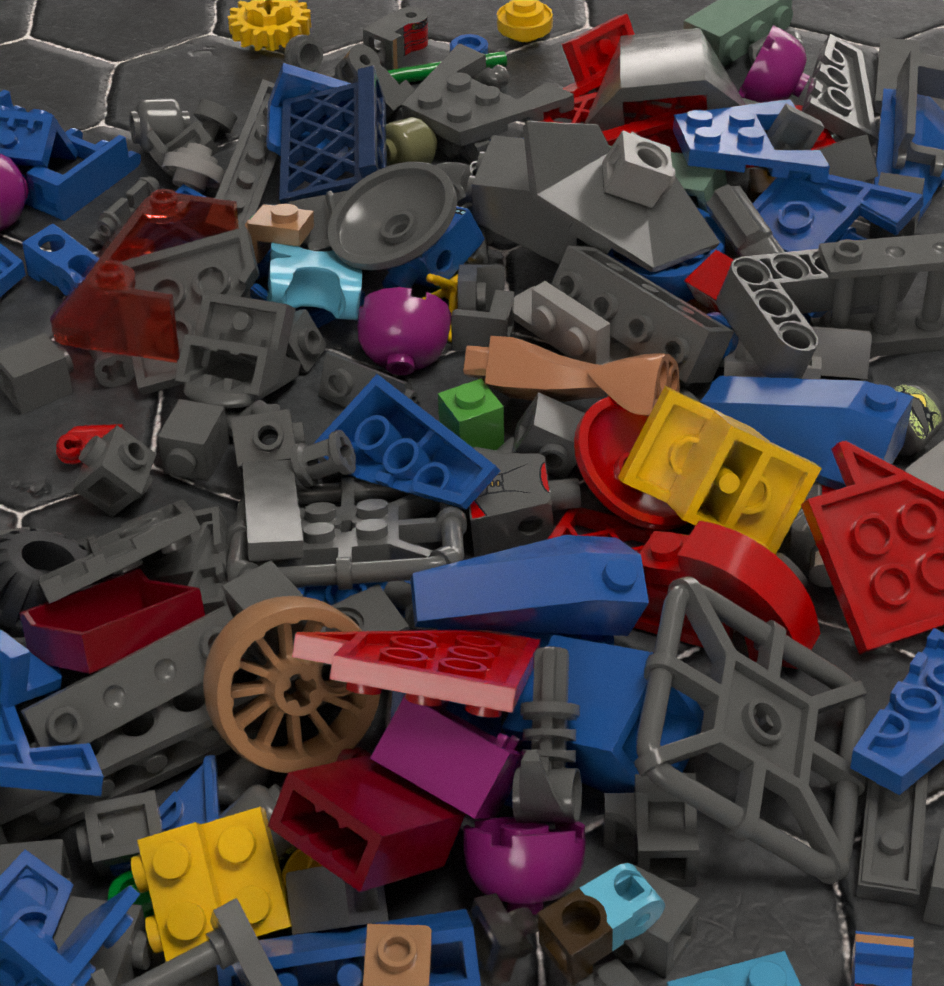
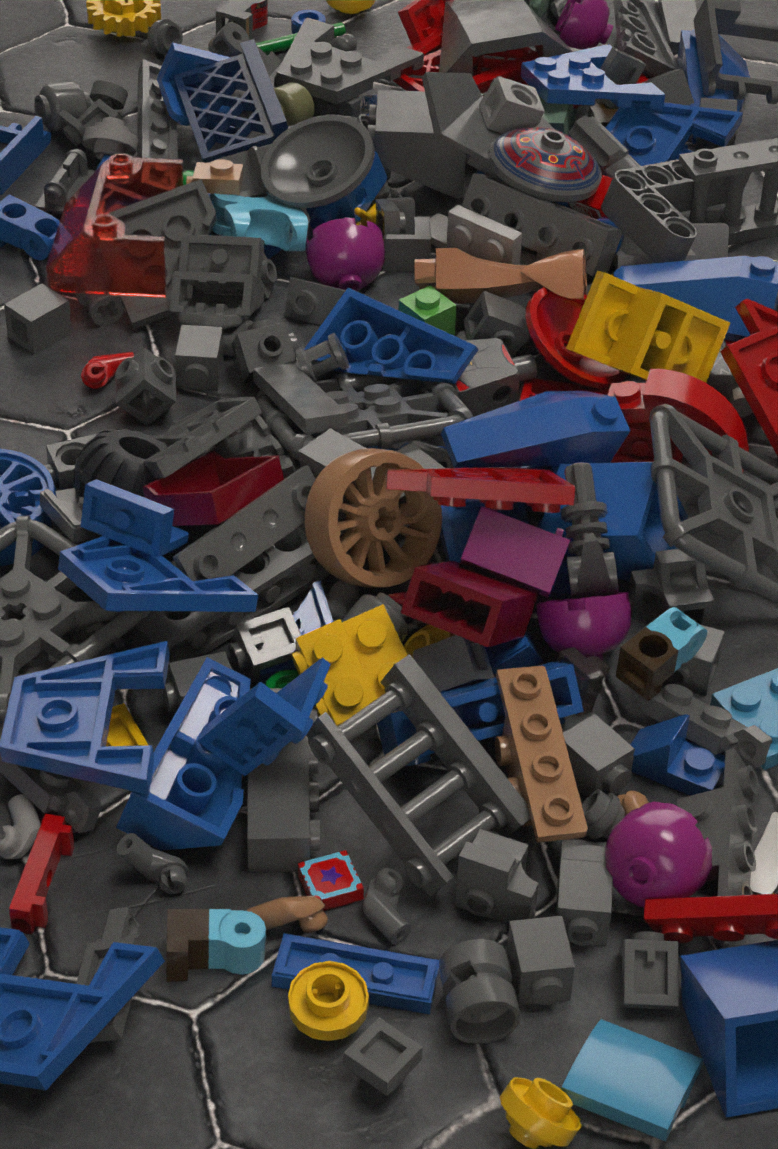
camera: 15 degrees left, 0 degrees up
none -> blue slope [485,629,544,674]
none -> dish [488,127,602,202]

